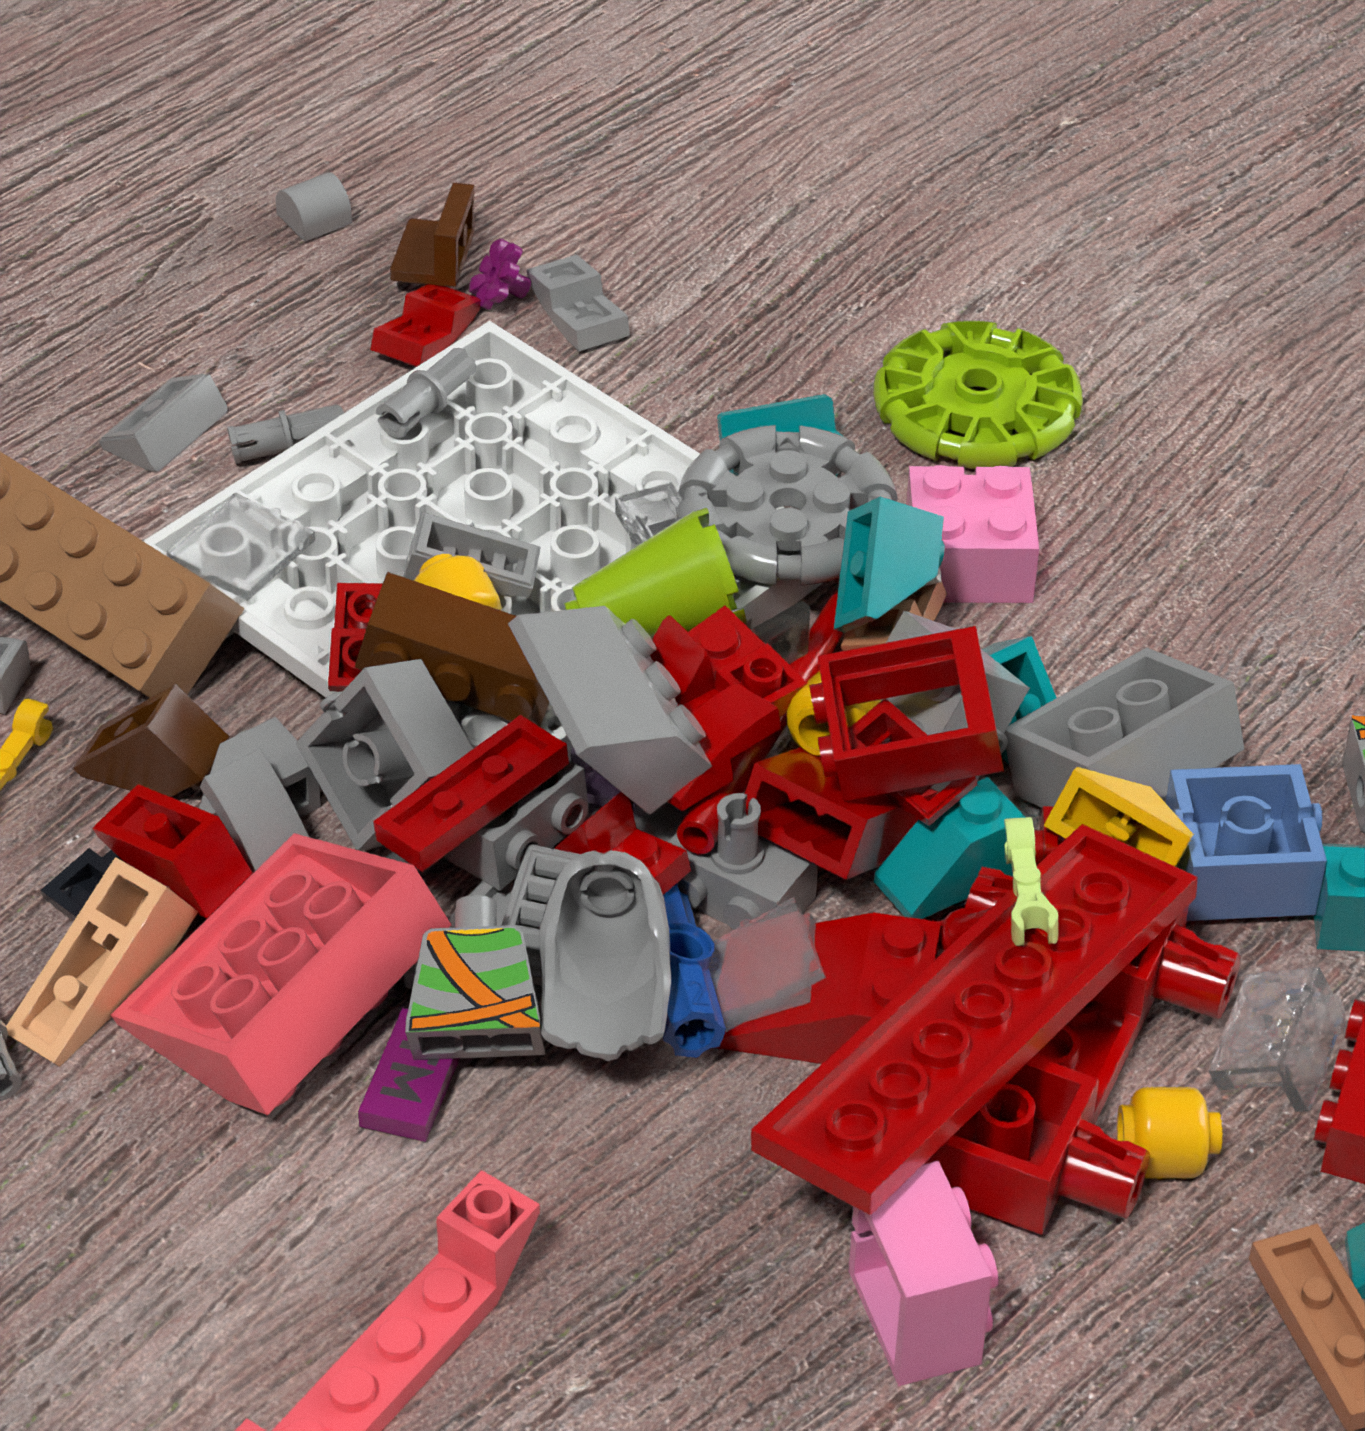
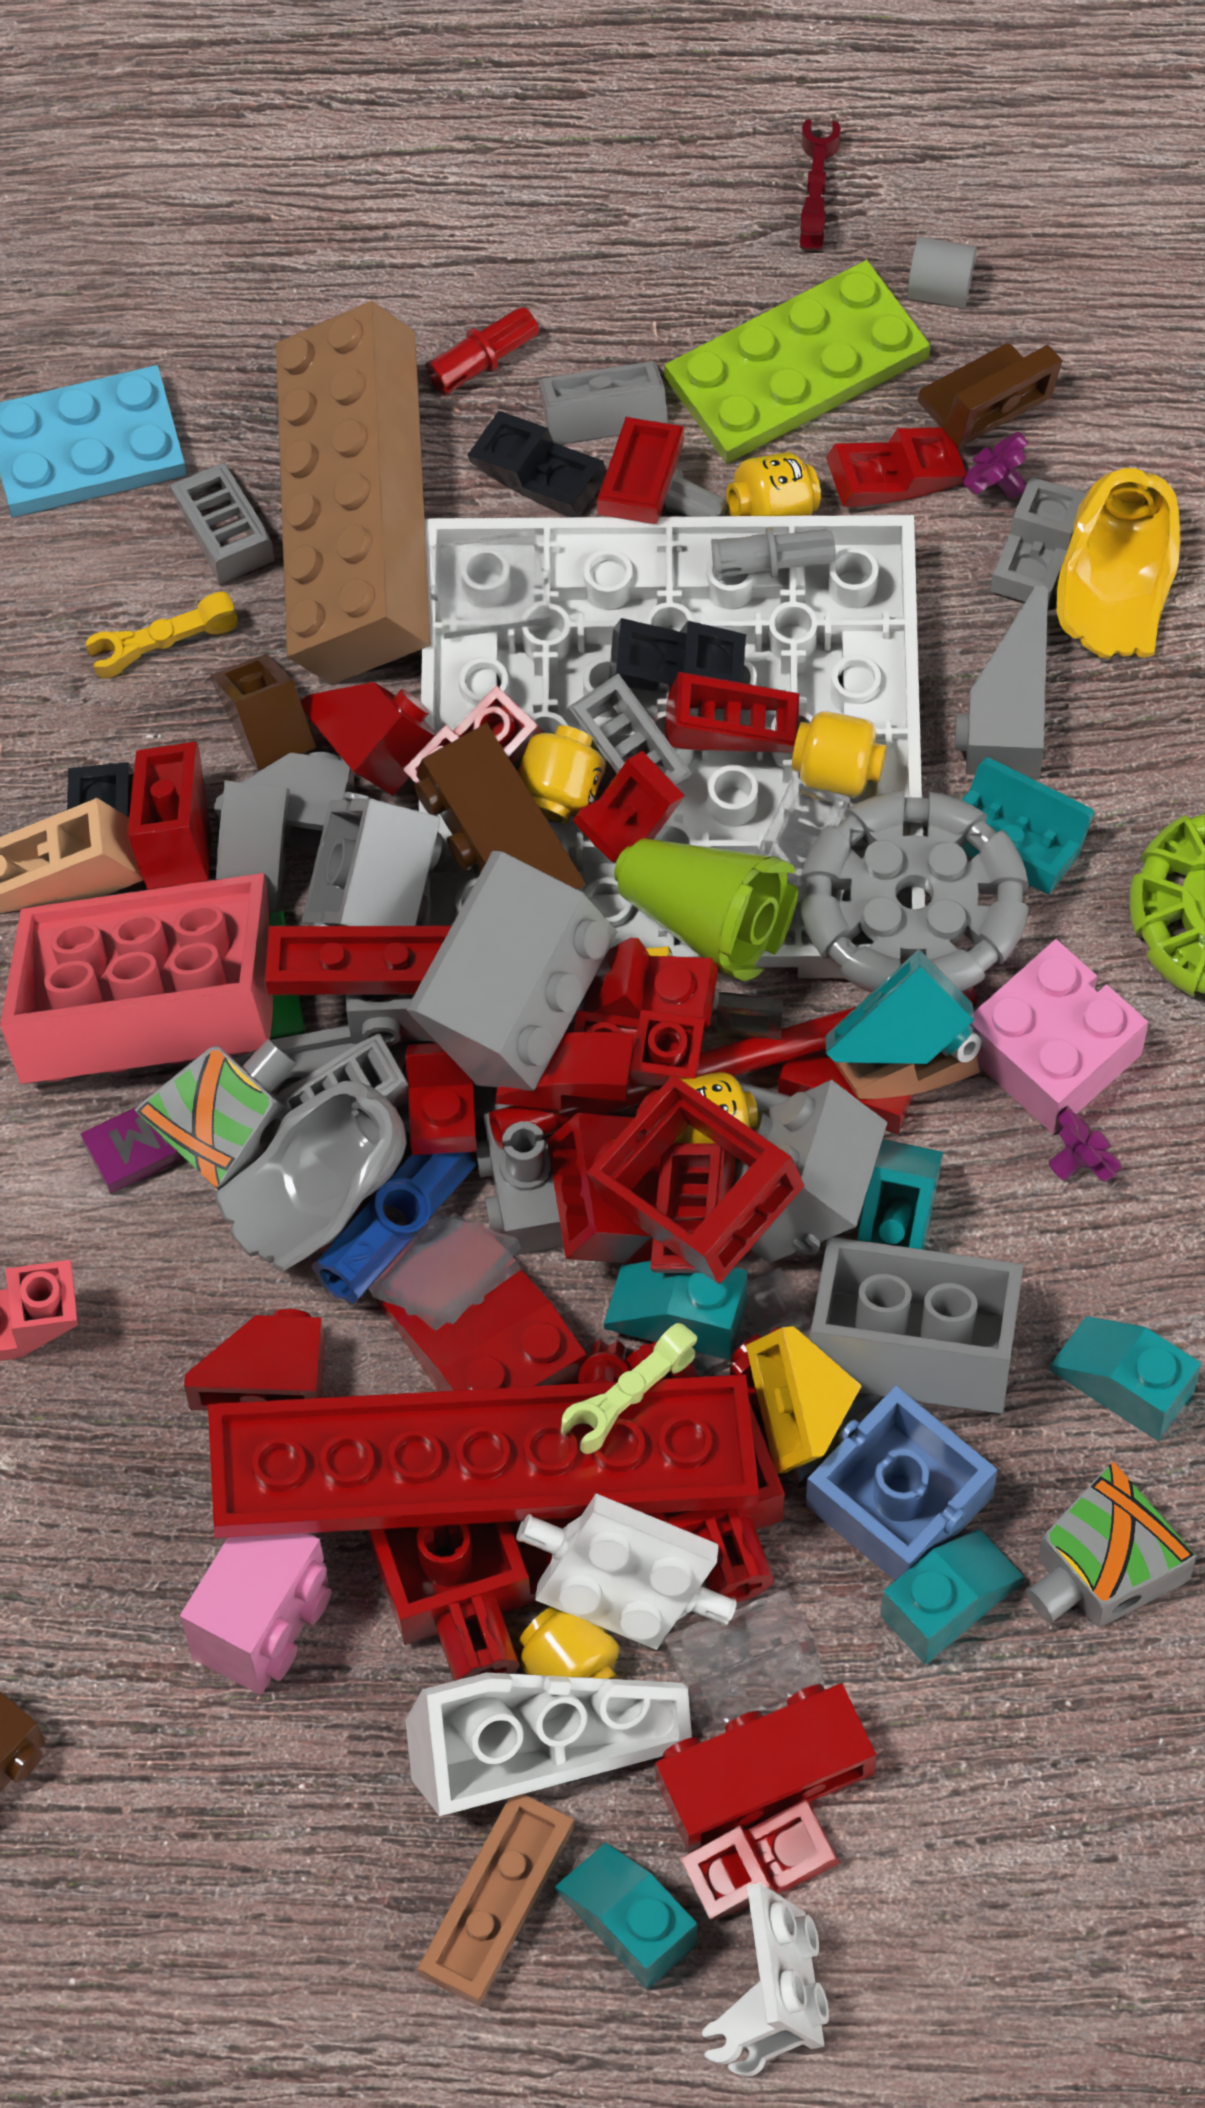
camera: 50 degrees right, 20 degrees up
none -> red slope [184,1309,326,1411]
none -> red slope [301,682,436,796]
none -> white wedge [405,1673,692,1816]
none -> red axle [425,307,539,396]
none -> black slope [467,411,607,518]
none -> white plate [517,1494,737,1650]
none -> red bracket [573,751,685,863]
none -> red tile [597,417,684,524]
none -> black slope [609,618,746,693]
none -> lime plate [664,260,930,464]
none -> red slope [665,672,800,753]
none -> yellow head [726,452,821,516]
none -> yellow head [791,711,887,799]
none -> dark red piece [800,119,841,250]
none -> light grey slope [955,585,1048,778]
none -> magenta plant [1048,1106,1122,1182]
none -> teal slope [1049,1316,1202,1442]
none -> yellow hair [1056,468,1181,659]

